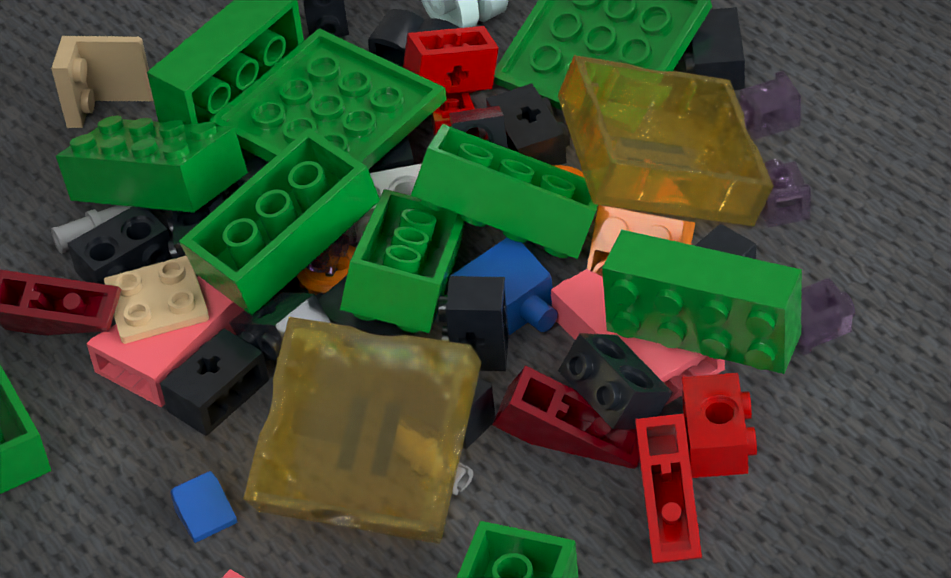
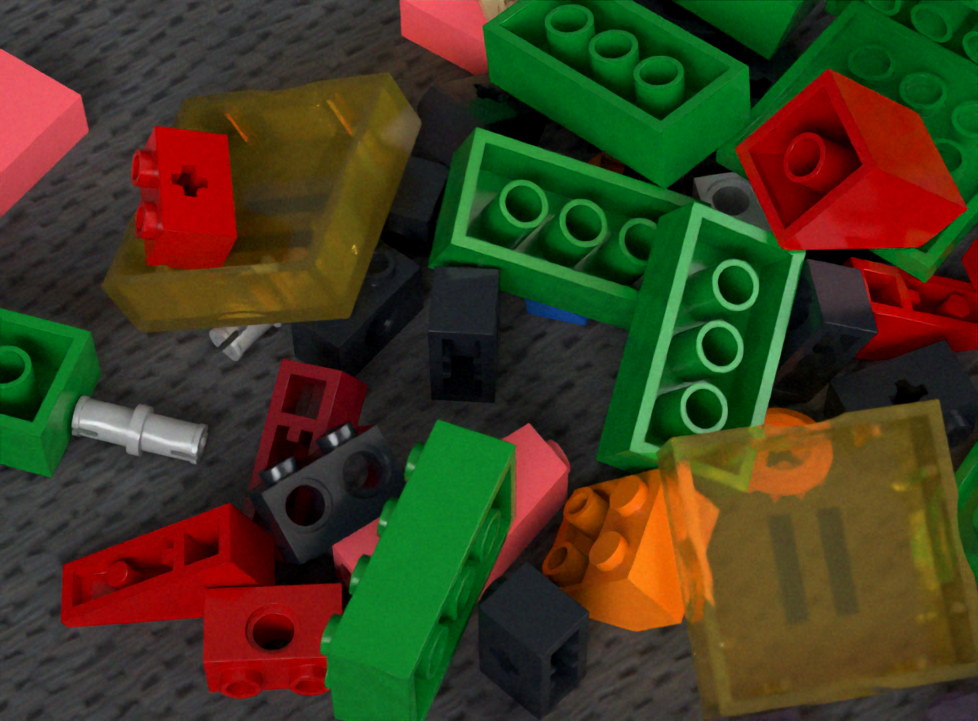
camera: 85 degrees right, 10 degrees up
black brick [160,328,269,436] -> none
blue slope [170,471,238,543] -> none
blue torso [449,238,558,335] -> none
none -> light grey pin [71,395,208,465]
none -> red brick [131,126,237,273]
none -> red slope [735,68,968,250]

